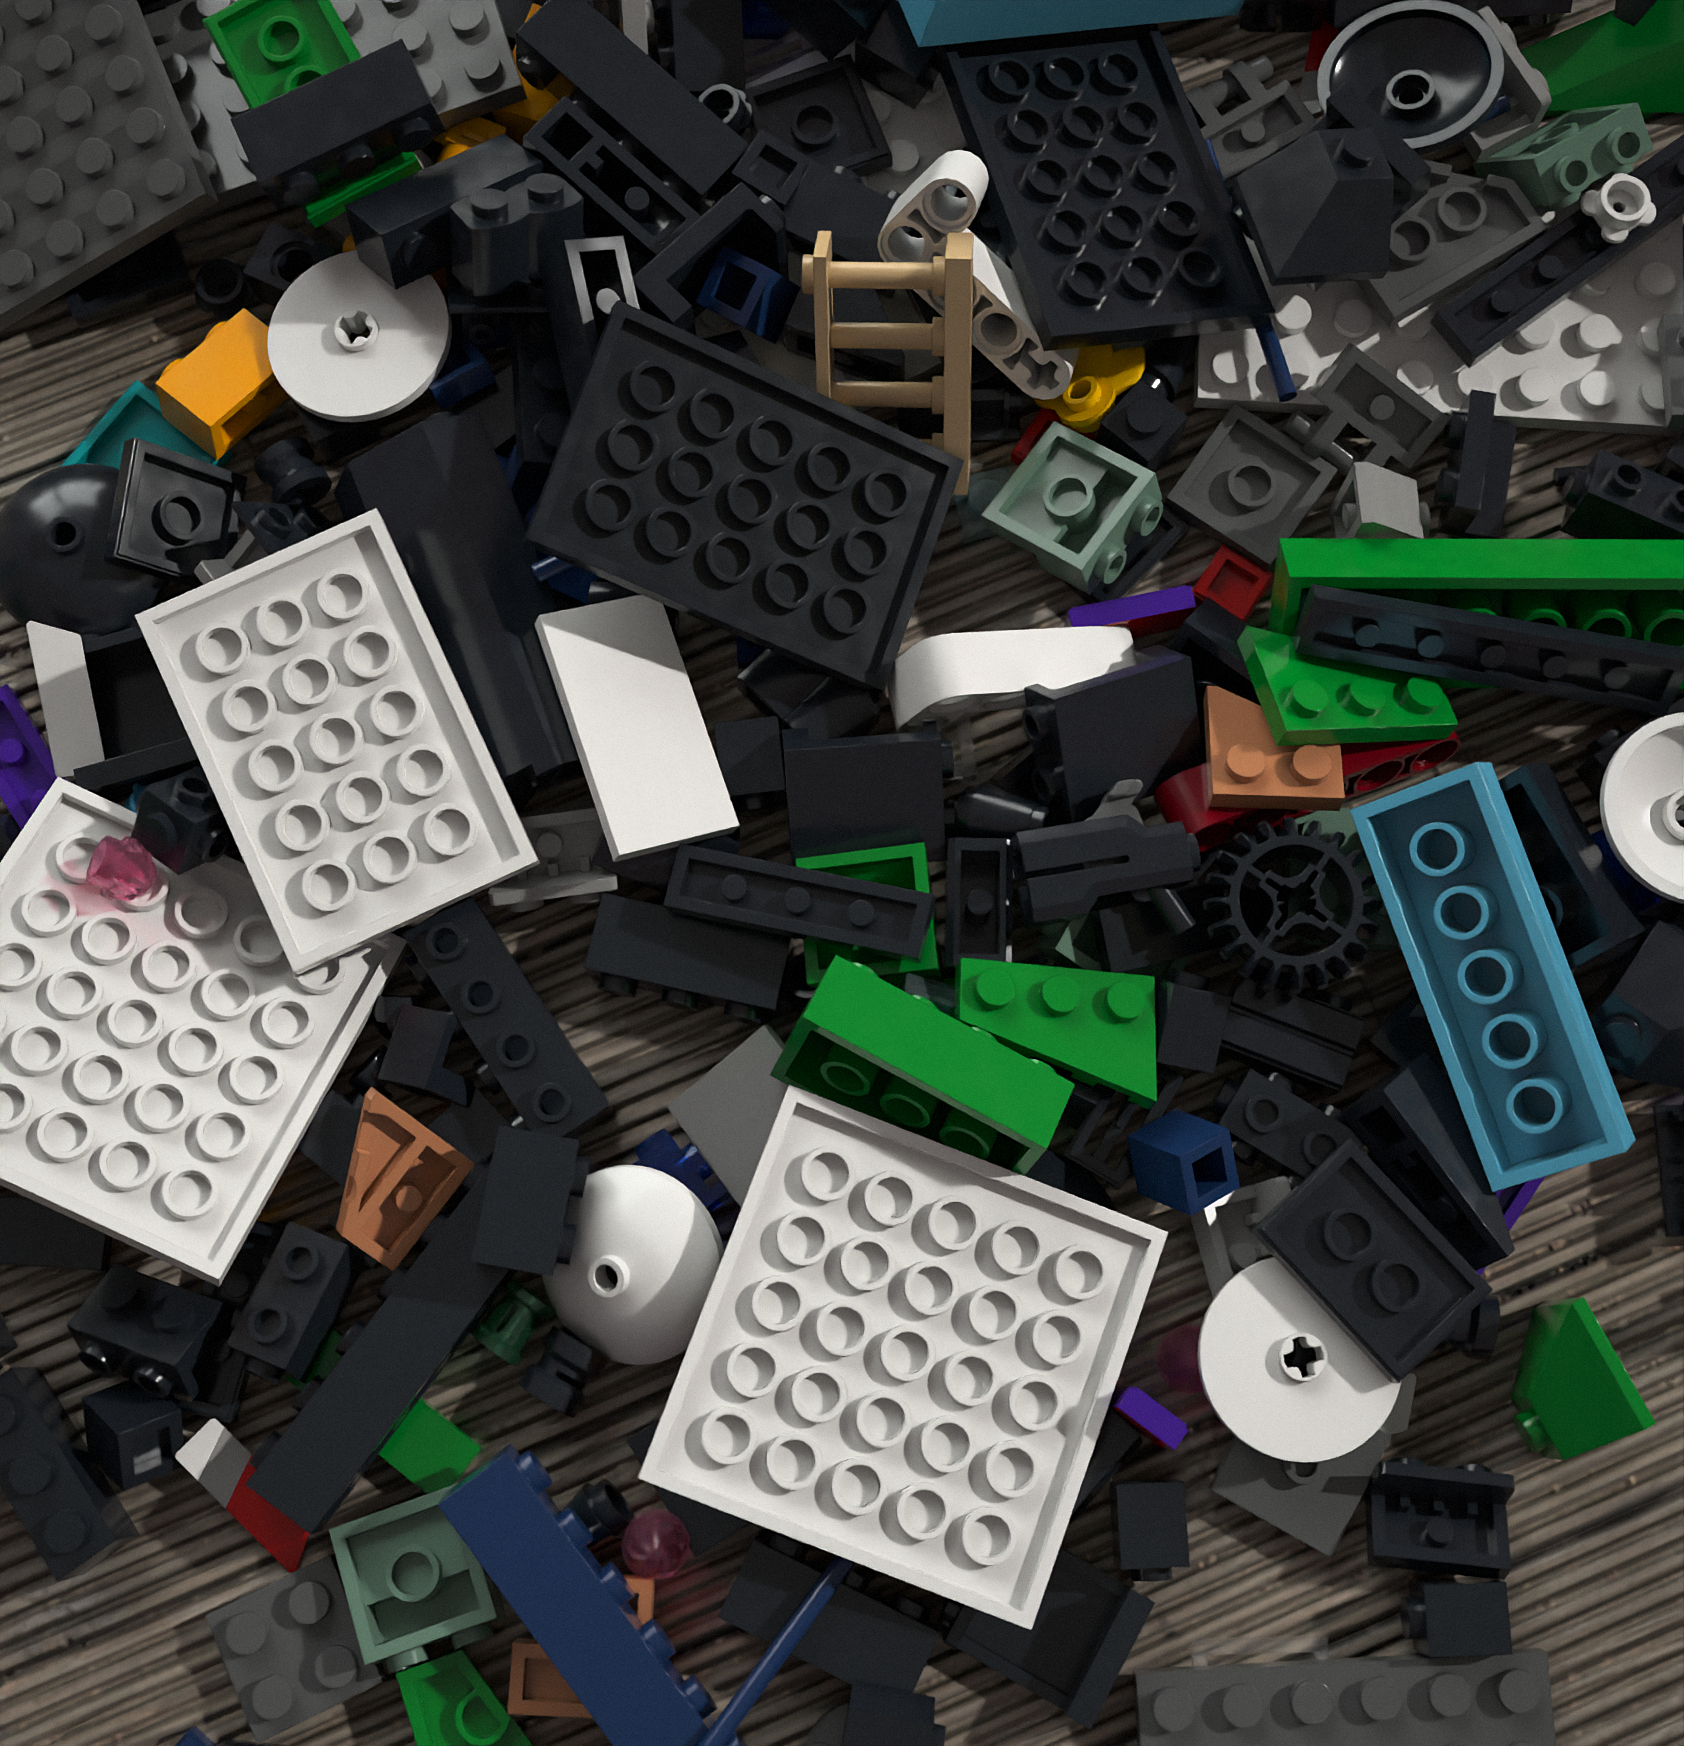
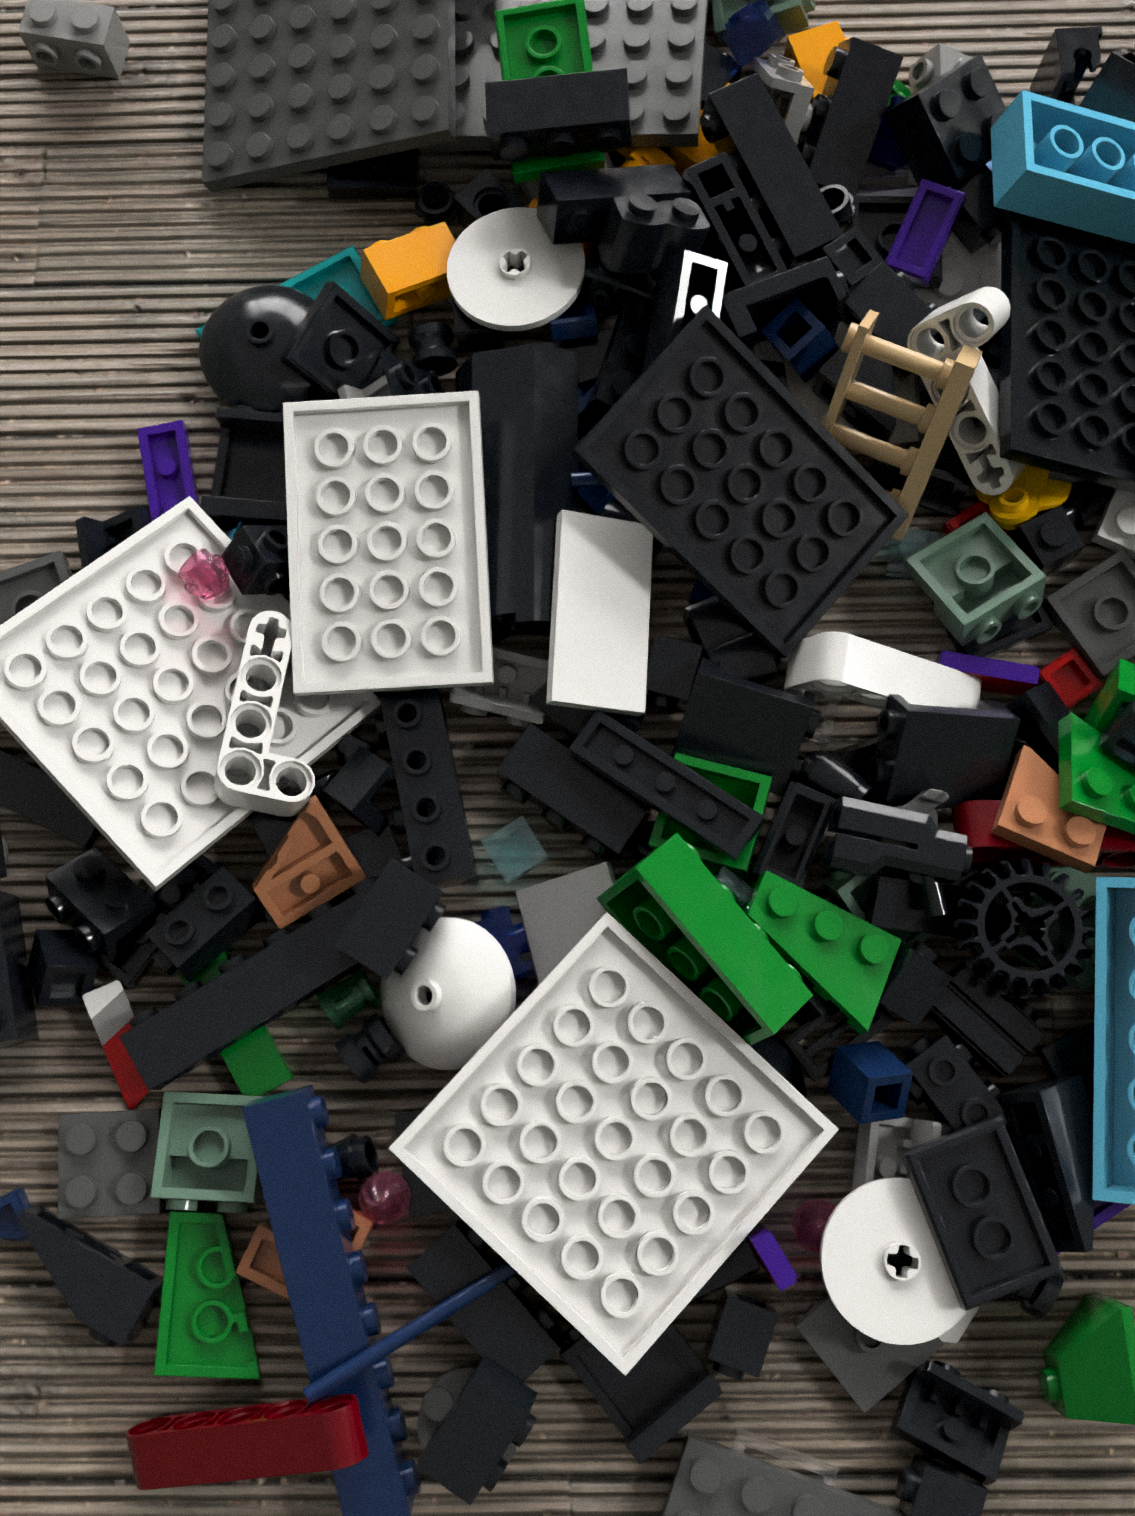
camera: 25 degrees right, 0 degrees up
white sticker [26,621,105,778] -> none
none -> white beam [214,610,315,817]
none -> clear light blue plate [481,816,549,885]
none -> dark purple tile [885,178,966,287]

